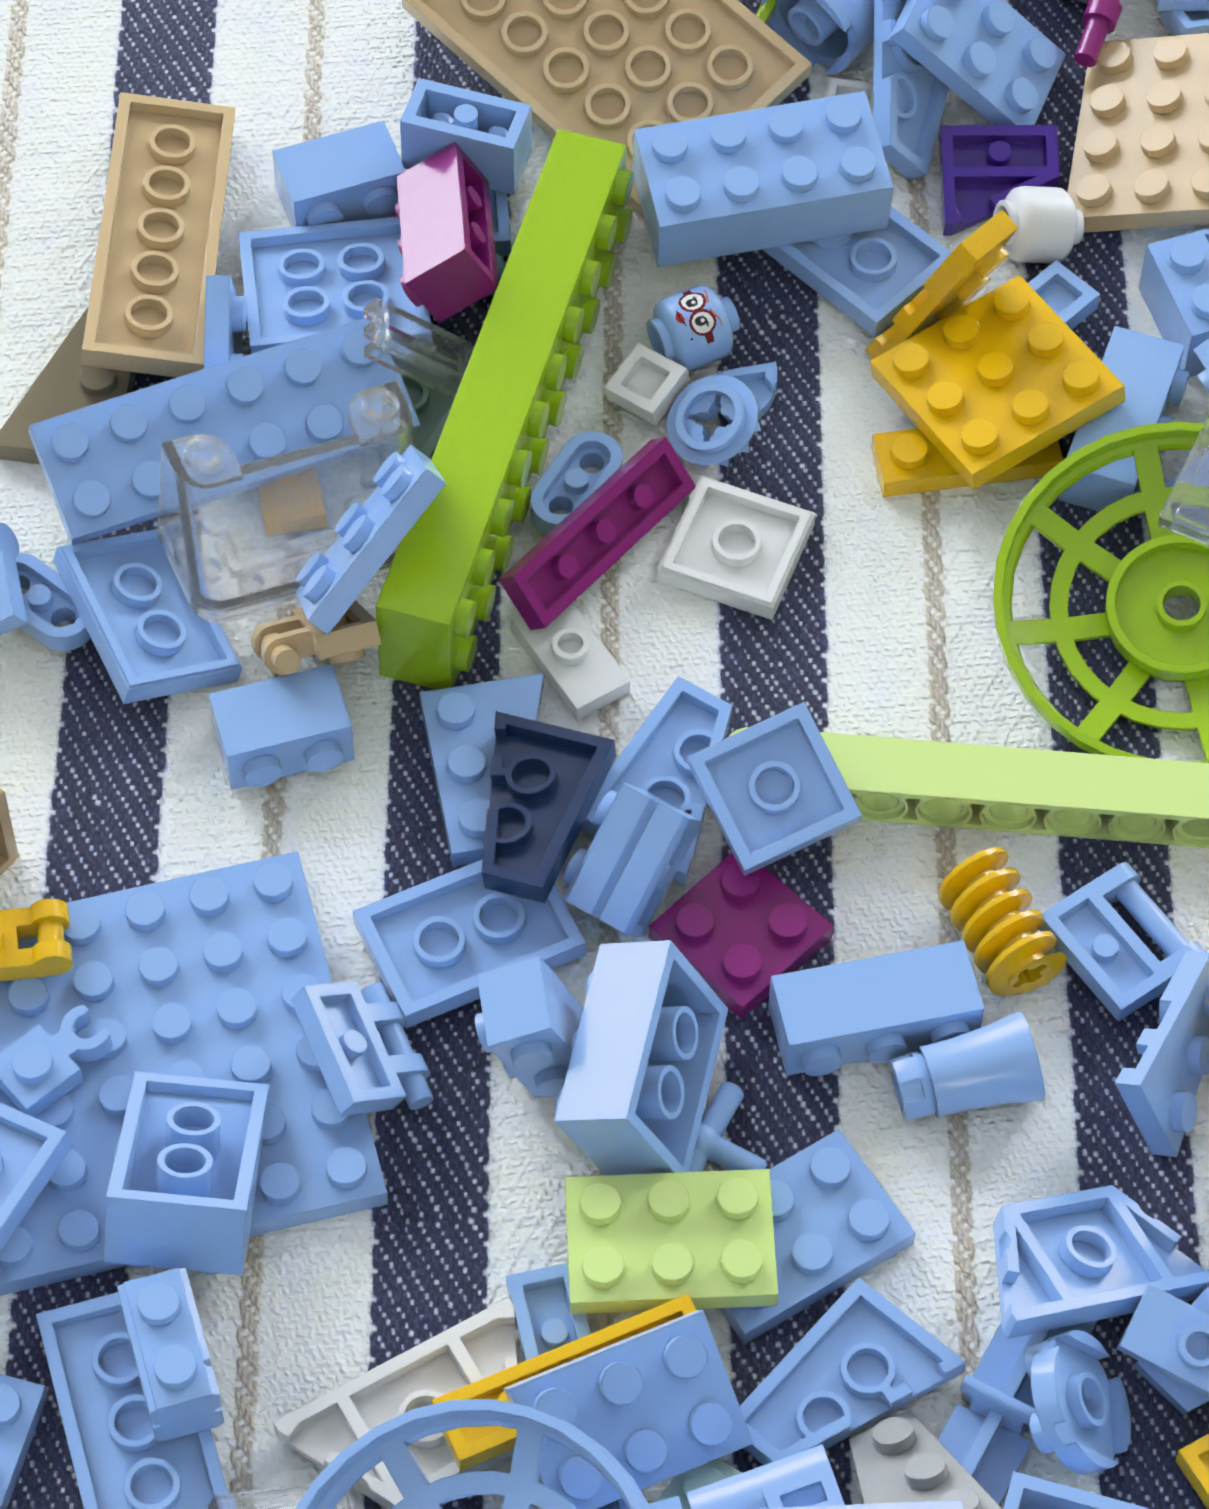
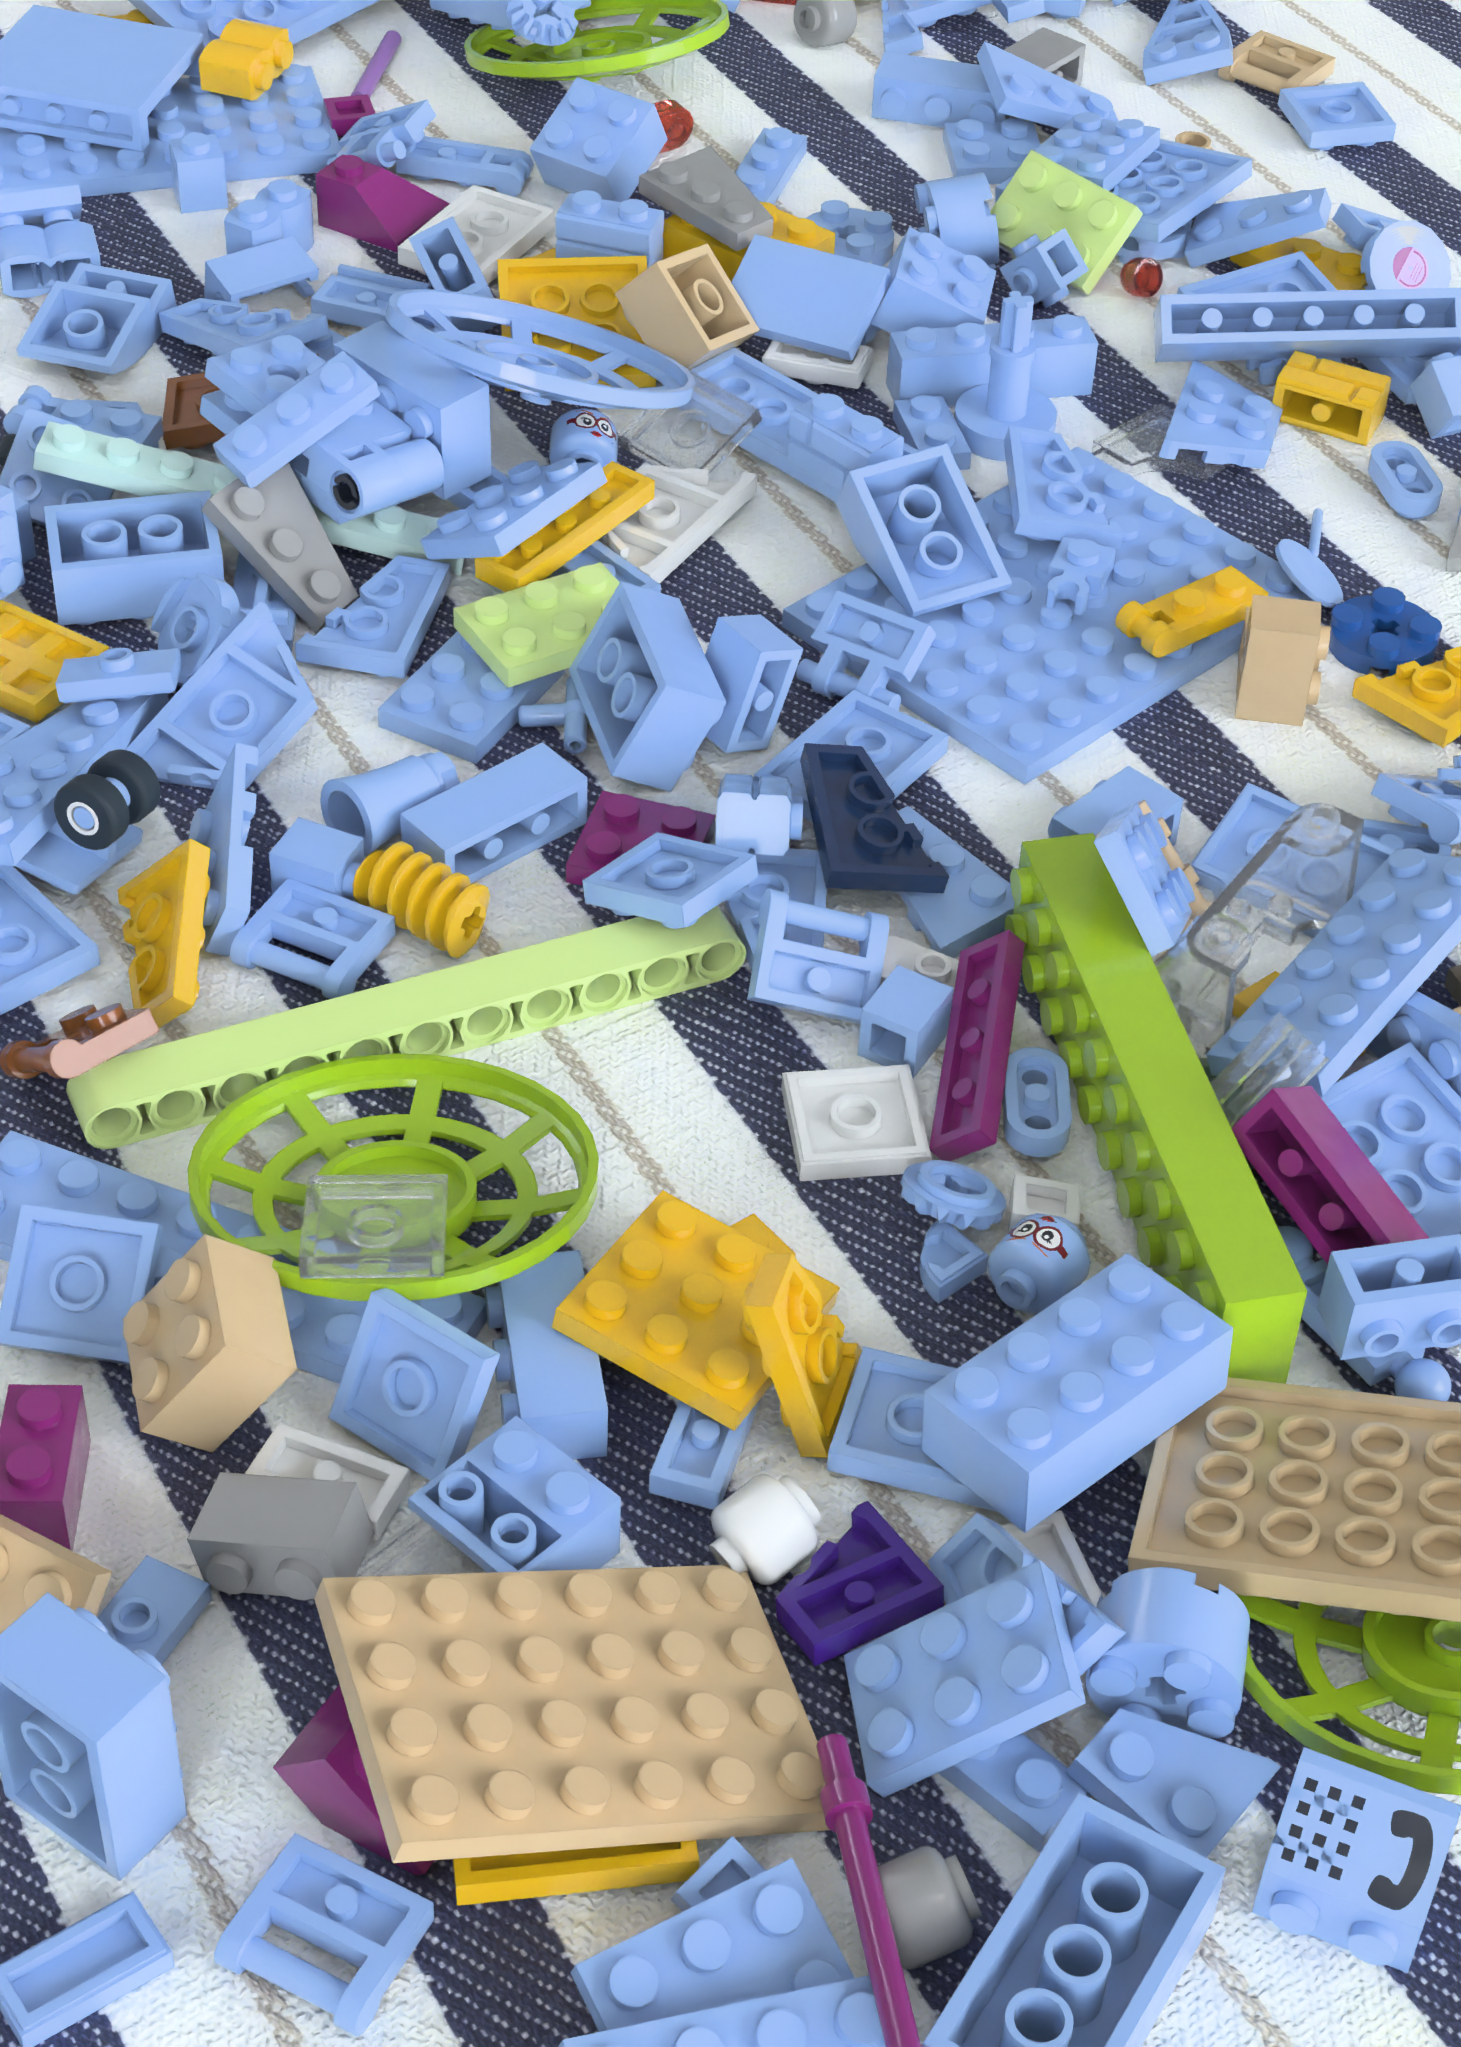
camera: 150 degrees right, 15 degrees down
none -> light blue brick [269,817,365,901]
none -> light blue plate [747,889,889,1024]
none -> light blue brick [857,965,954,1079]

